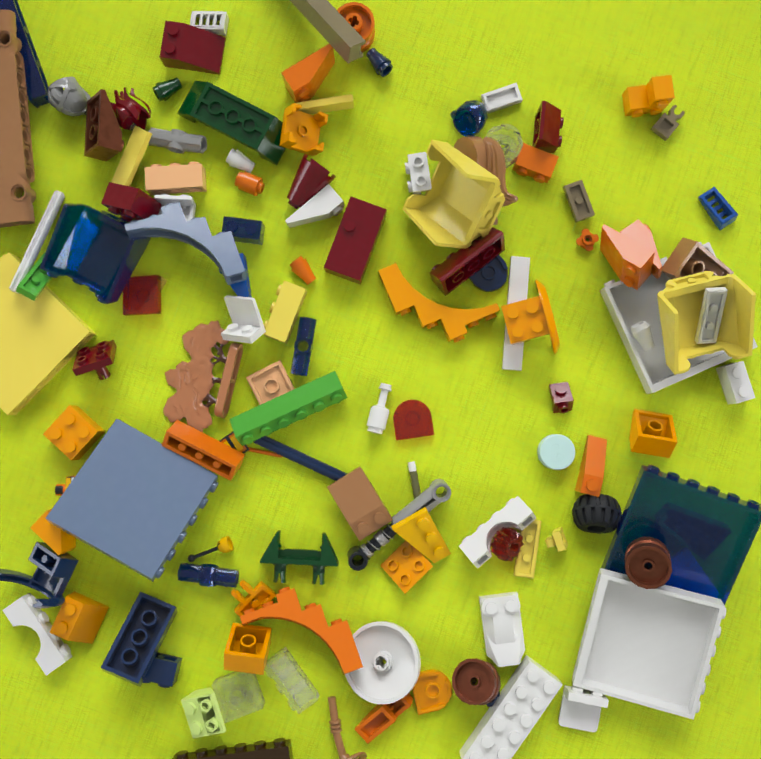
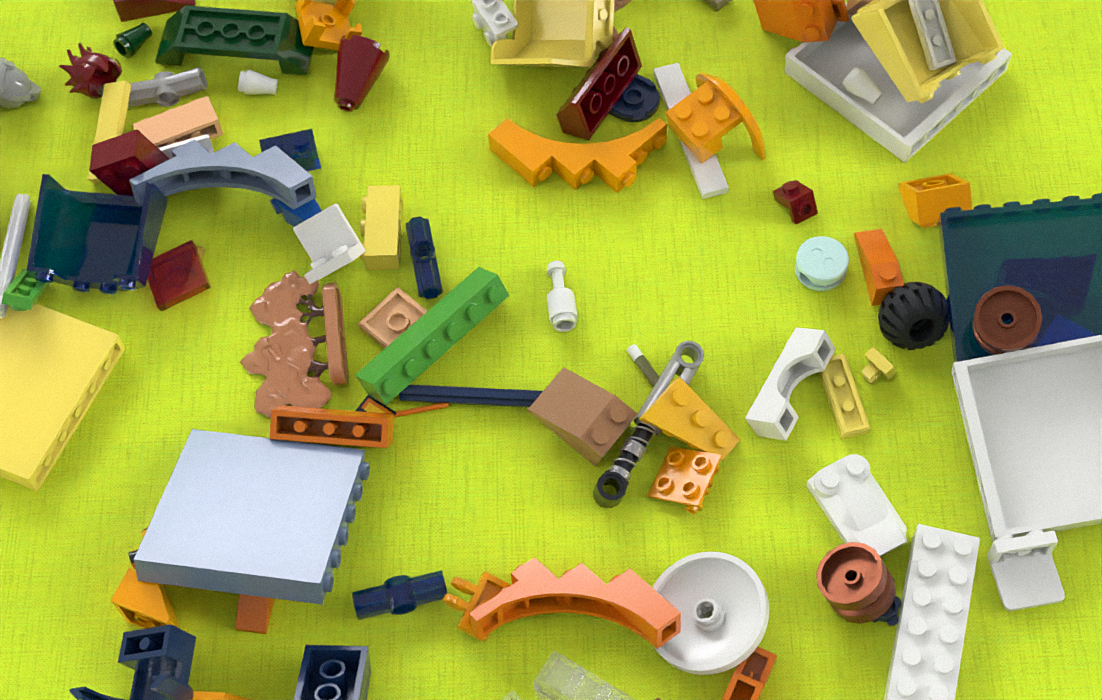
camera: 20 degrees left, 25 degrees down
light orange brick [43,405,105,460] -> none
dark red plate [72,340,117,380] -> none
copper slope [84,89,124,161] -> none
hinge [188,536,234,562] -> none
light orange brick [224,623,272,675] -> none
orange brick [235,171,265,196] -> none
dark green hose [260,530,339,585] -> none
white slope [285,184,344,228] -> none
orange cone [290,256,316,285] -> none
dark red brick [324,197,387,285] -> none
clear red tile [393,400,434,440] -> none
light orange tile [412,670,452,715] -> none
clear red gear [490,527,524,562] -> none
orange plate [576,229,599,251] -> none
white brick [716,361,755,404] -> none

